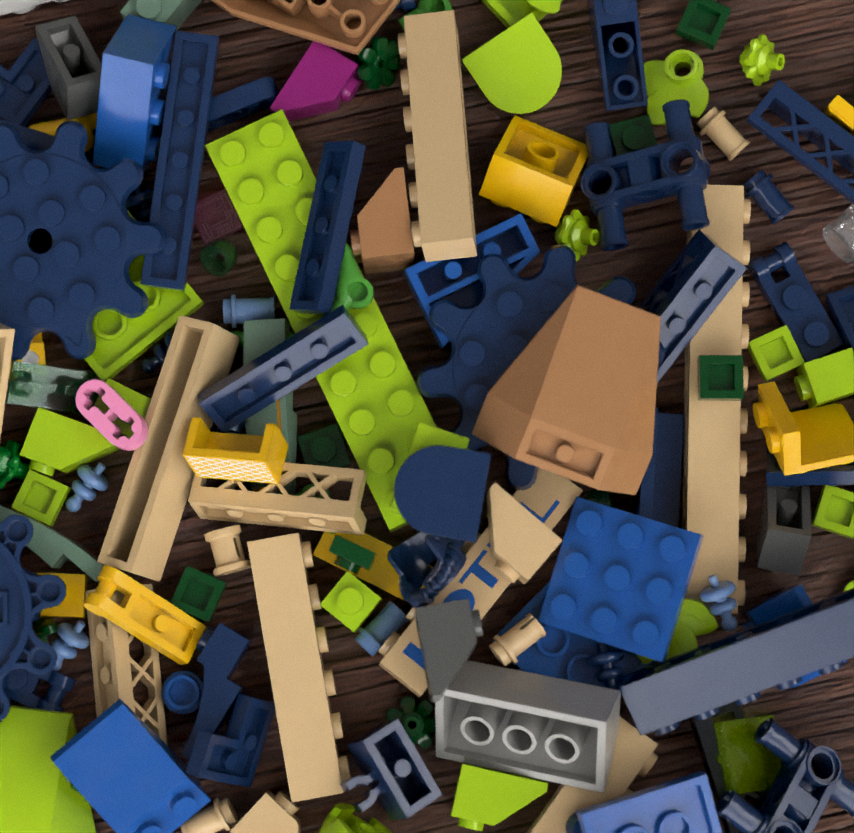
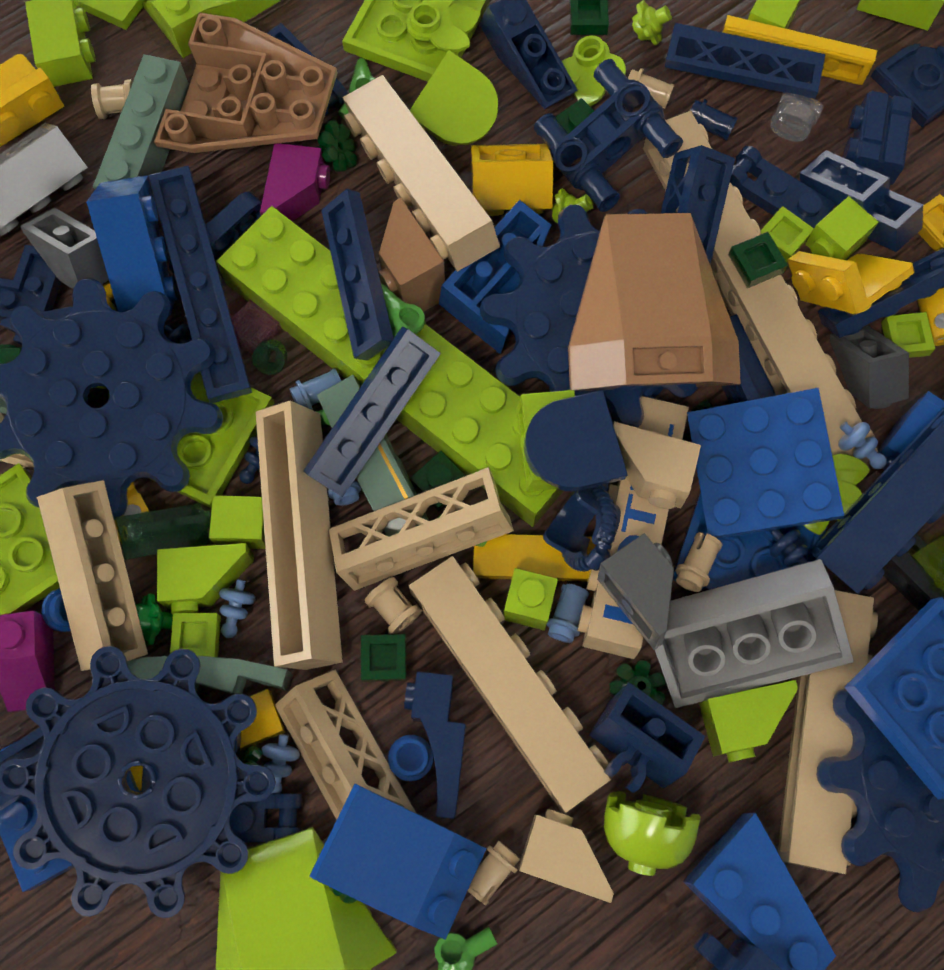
camera: 25 degrees left, 10 degrees down
bright pink beam [75,379,148,451] -> none
yellow plate [83,565,206,665] -> none
yellow panel [182,417,289,484] -> none
dark blue plate [185,693,275,788] -> none
dark green plate [329,535,377,574] -> none

